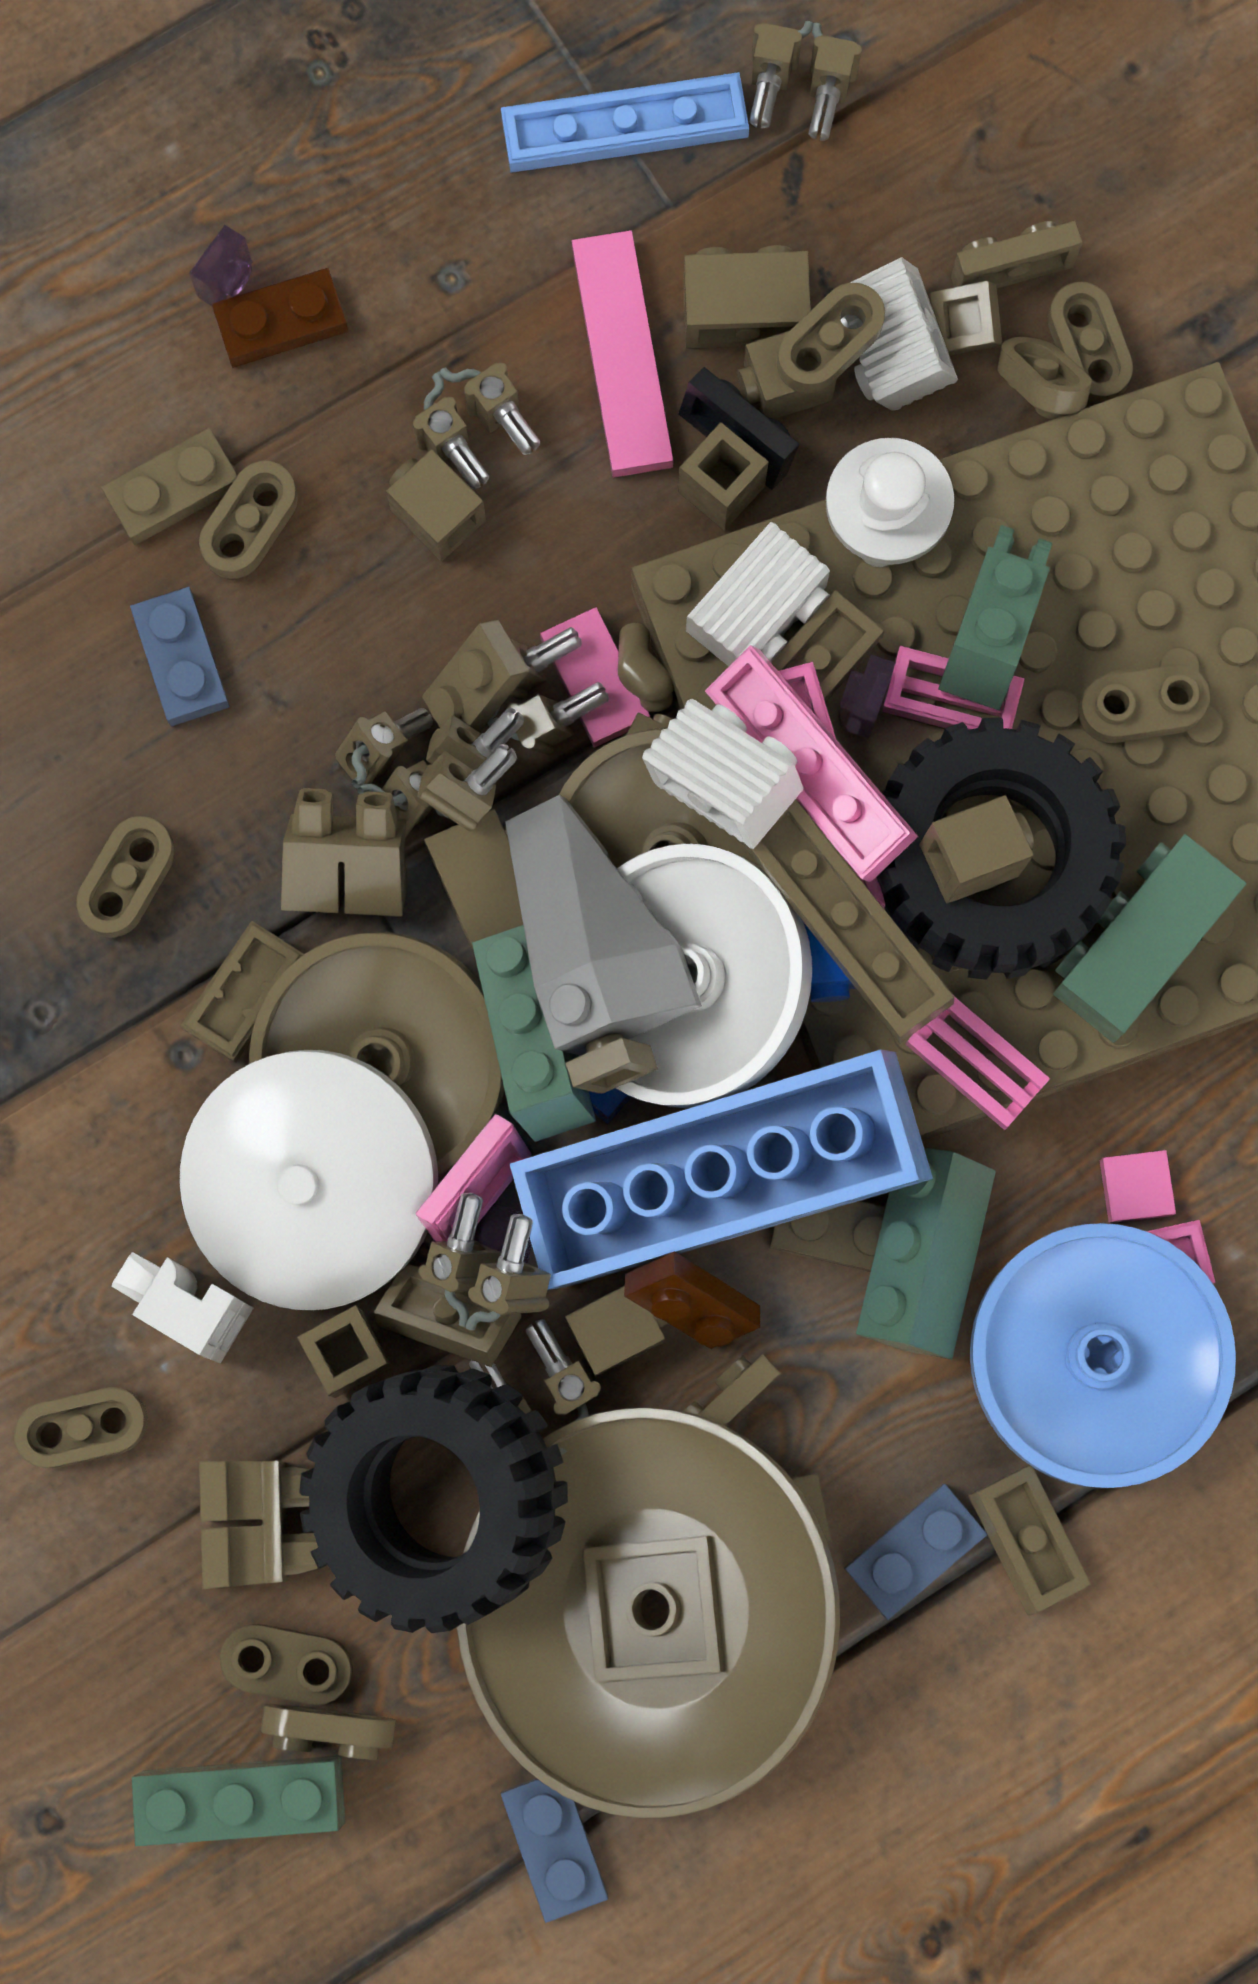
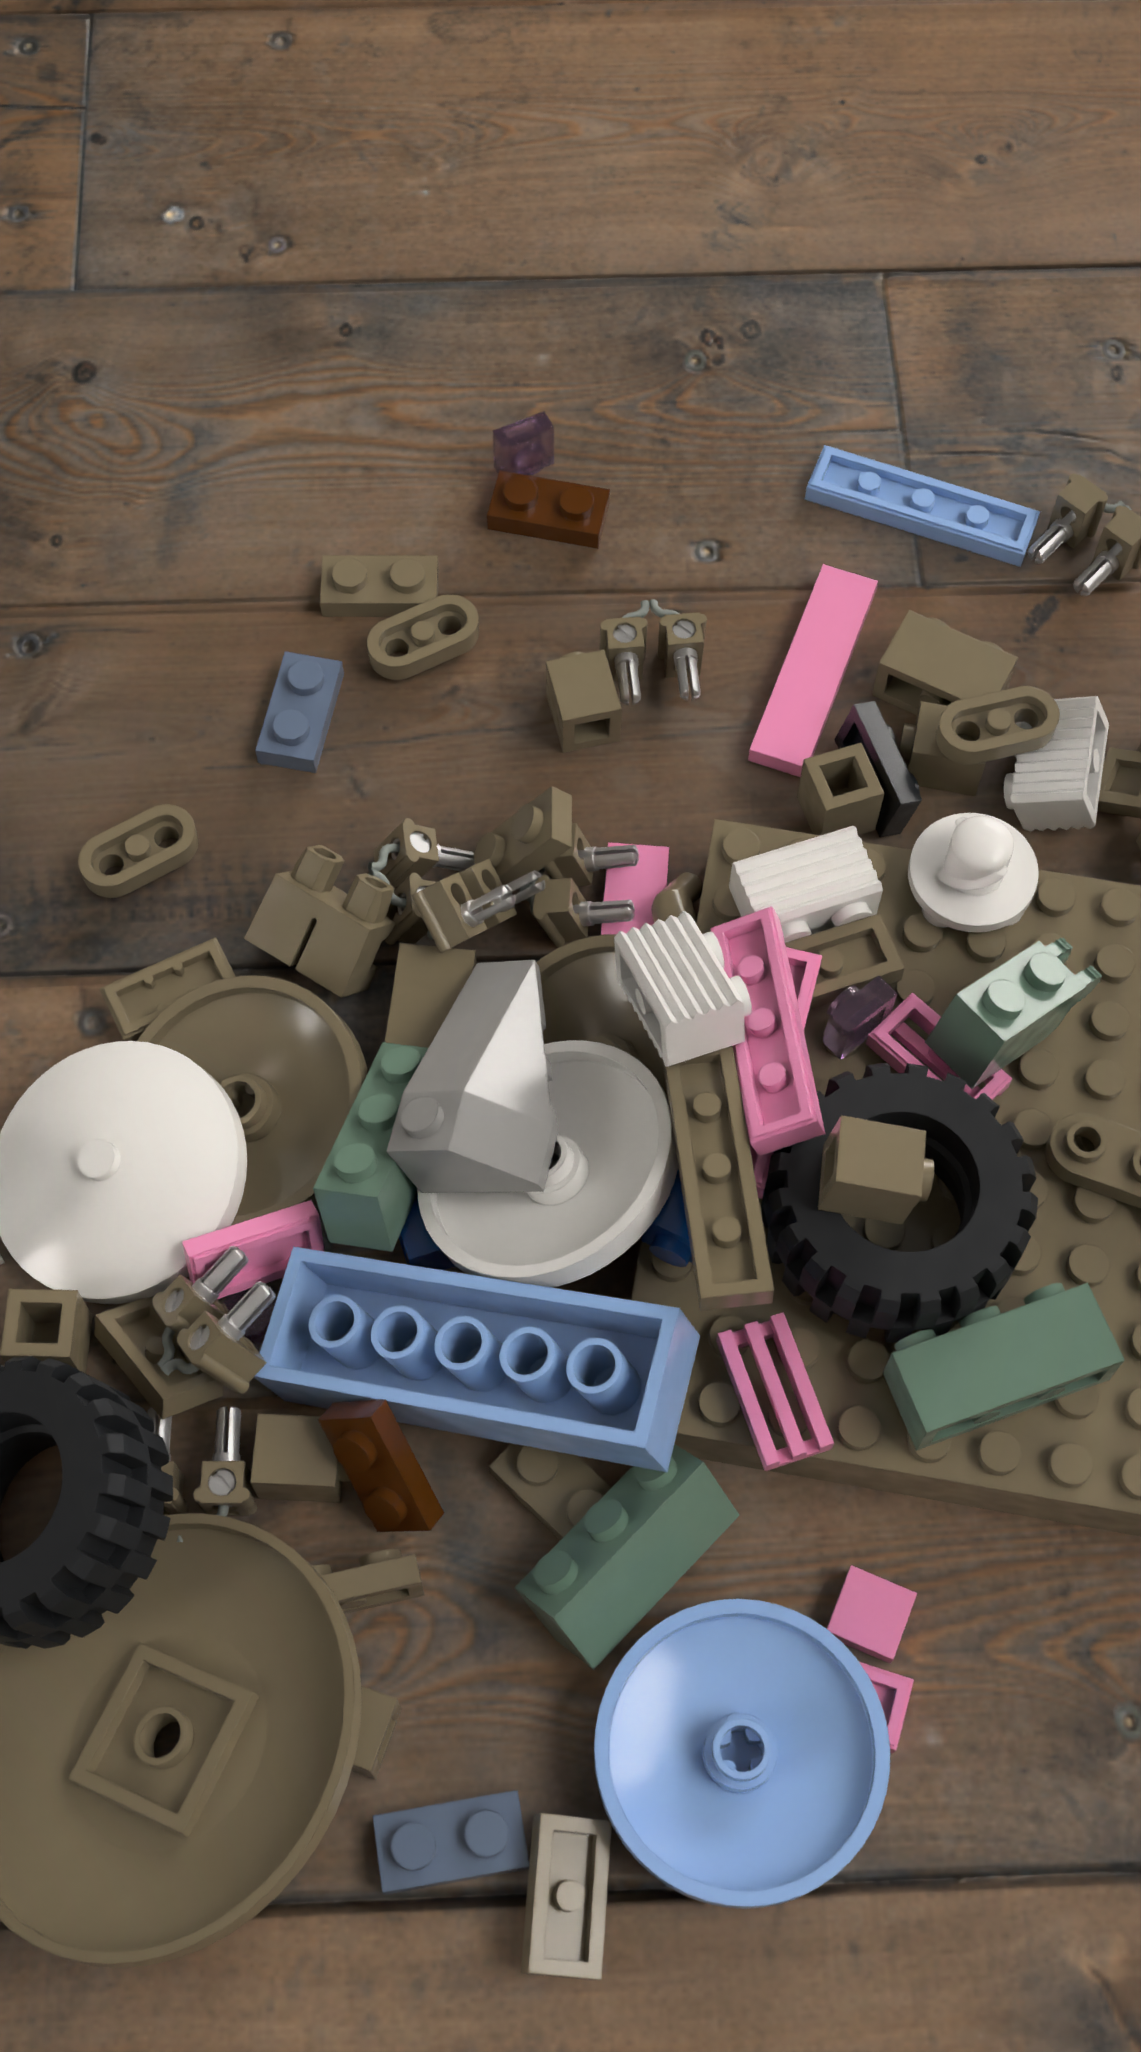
camera: 30 degrees right, 15 degrees down
dark tan plate [565,1034,658,1094] -> none

